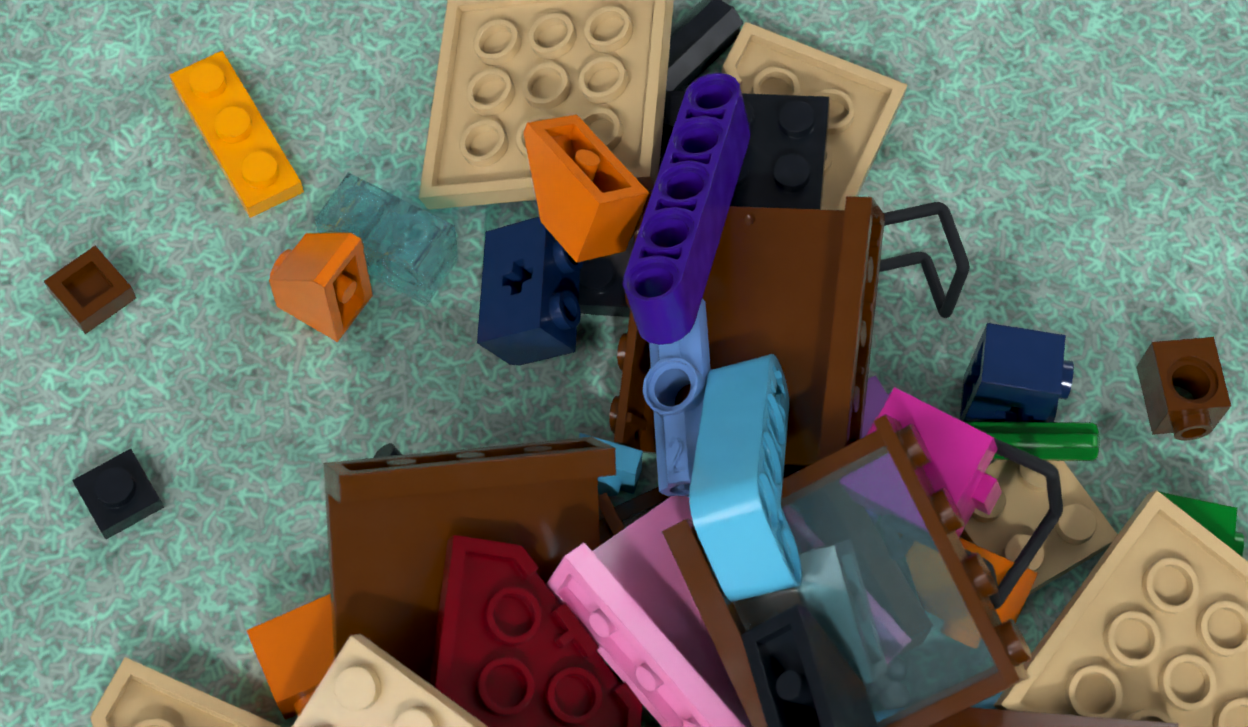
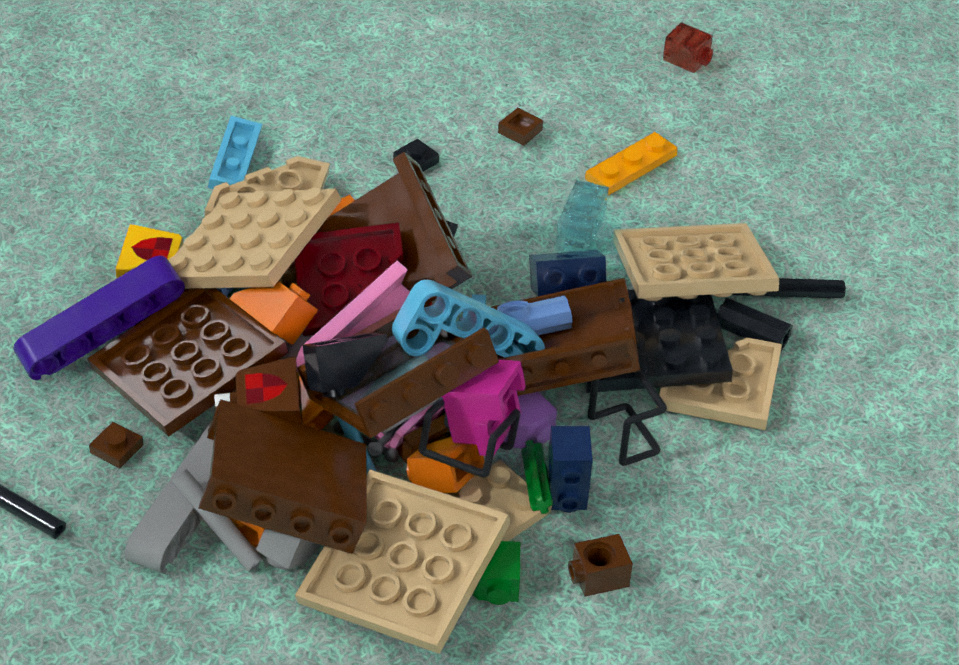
camera: 80 degrees right, 20 degrees down
orange slope [269,233,373,342] -> none
orange slope [523,114,649,263] -> none
dark purple beam [623,73,750,345] -> none

